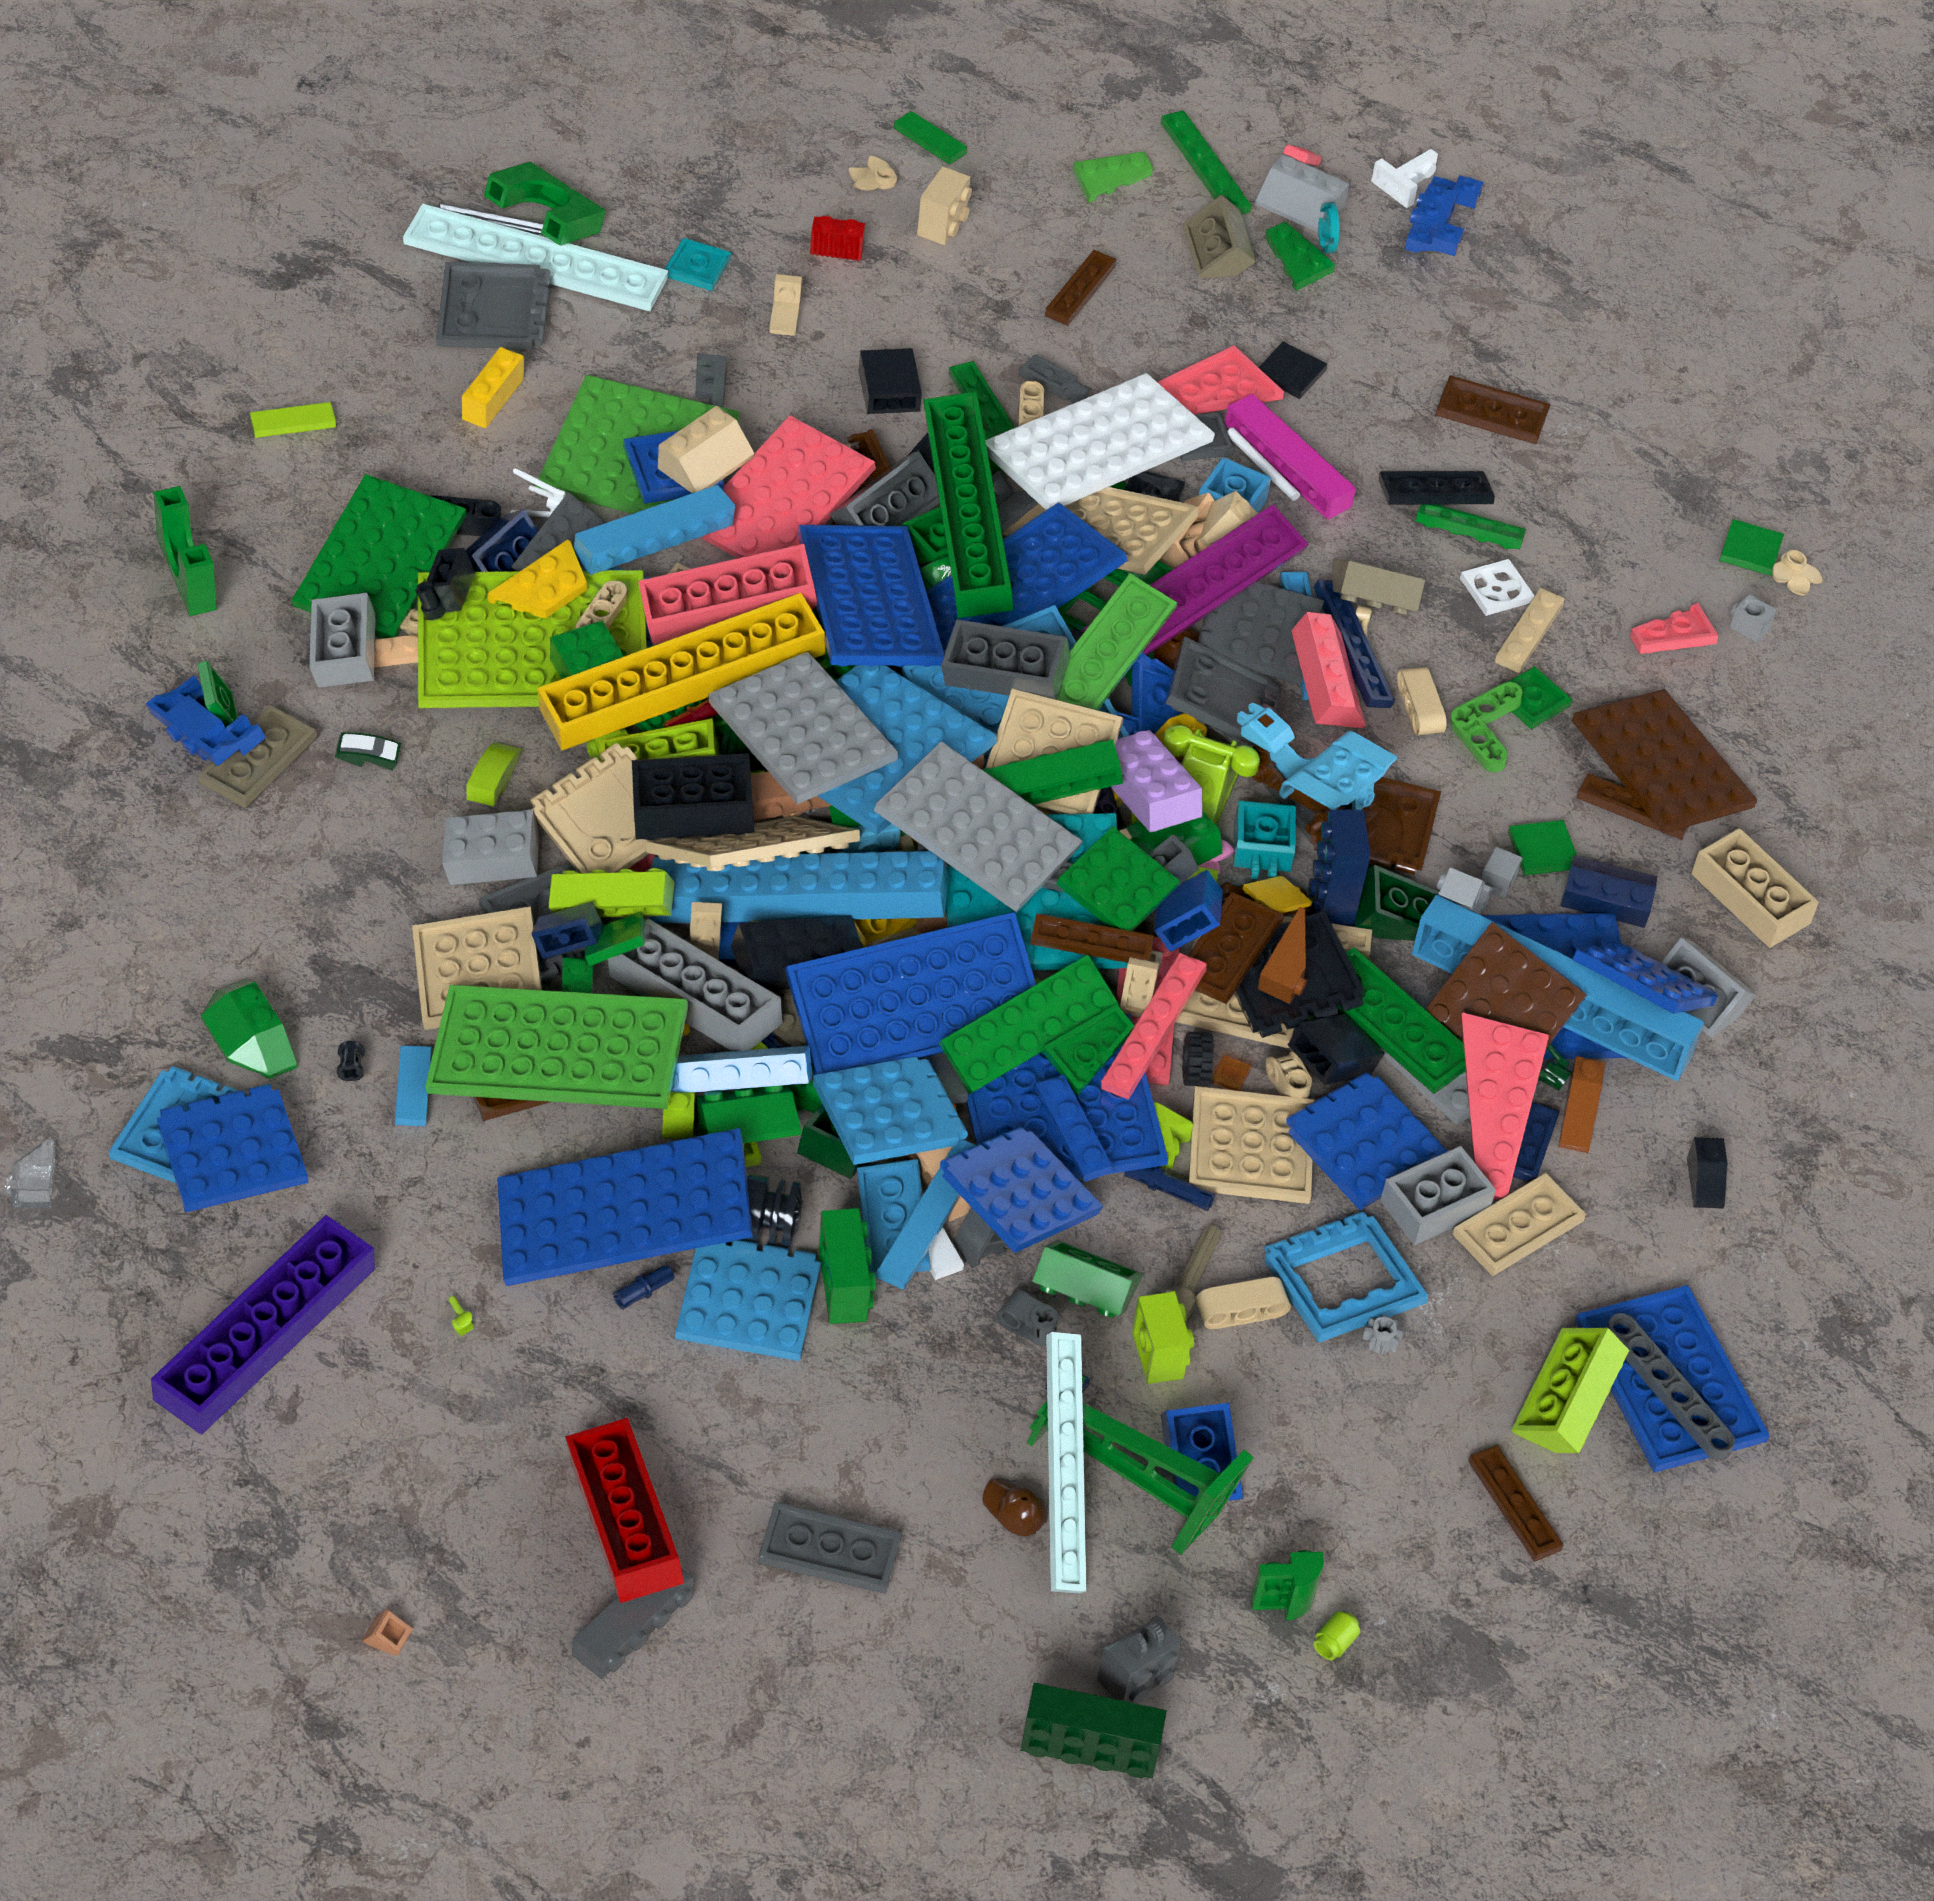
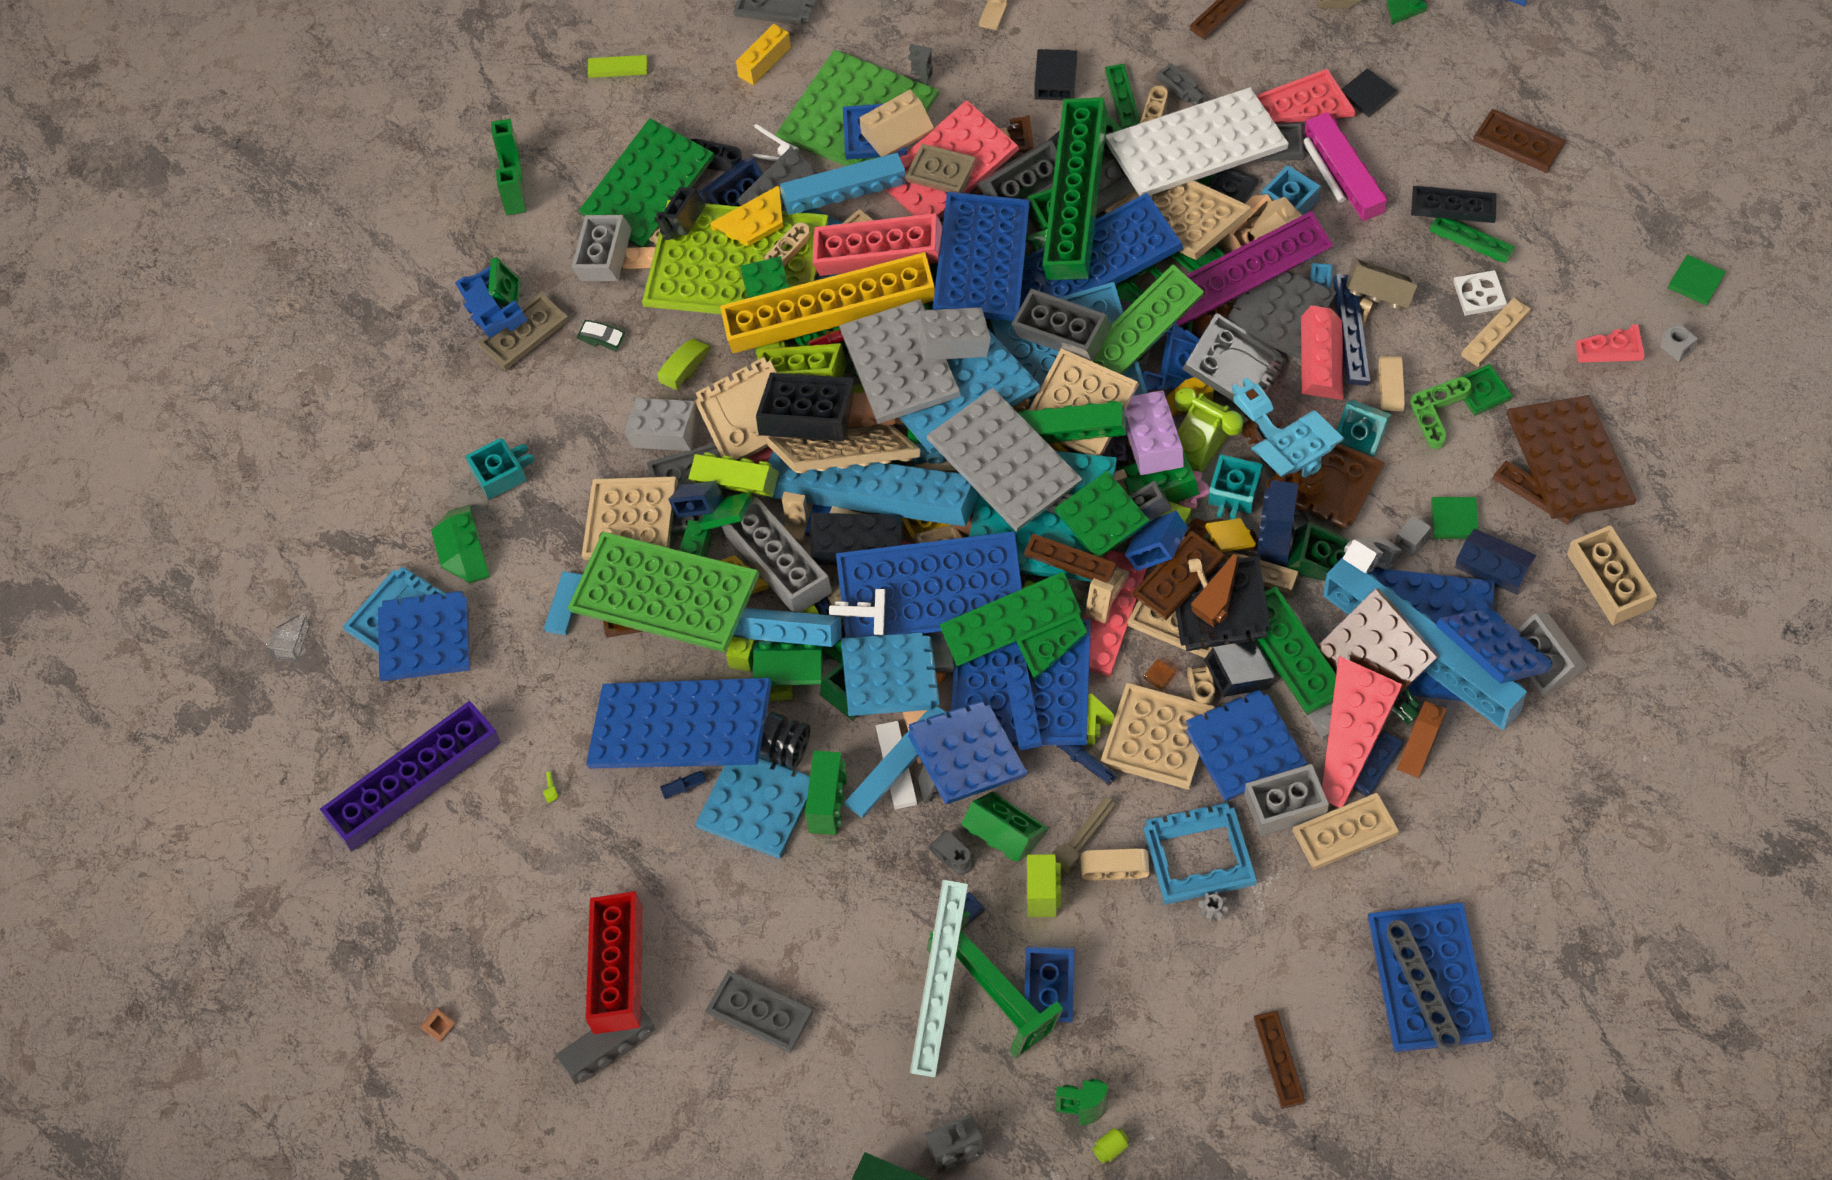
camera: 25 degrees right, 10 degrees up
black bush [337,1041,365,1081] -> none
dark azure tile [857,1159,931,1278] -> none
reddish brown cap [982,1479,1048,1537] -> none
coral plate [1101,953,1207,1100] -> none
black tyre [1182,1032,1214,1087] -> none
lime slope [1511,1328,1629,1453] -> none
black slope [1687,1137,1728,1209] -> none
tan plate [1772,550,1823,596] -> none
none -> teal hinge [465,438,535,500]
none -> white bracket [829,589,885,636]
none -> dark tan plate [905,144,978,193]
none -> light grey brick [915,307,991,360]
none -> tan hand [1188,559,1208,588]
none -> teal slope [1337,399,1392,457]

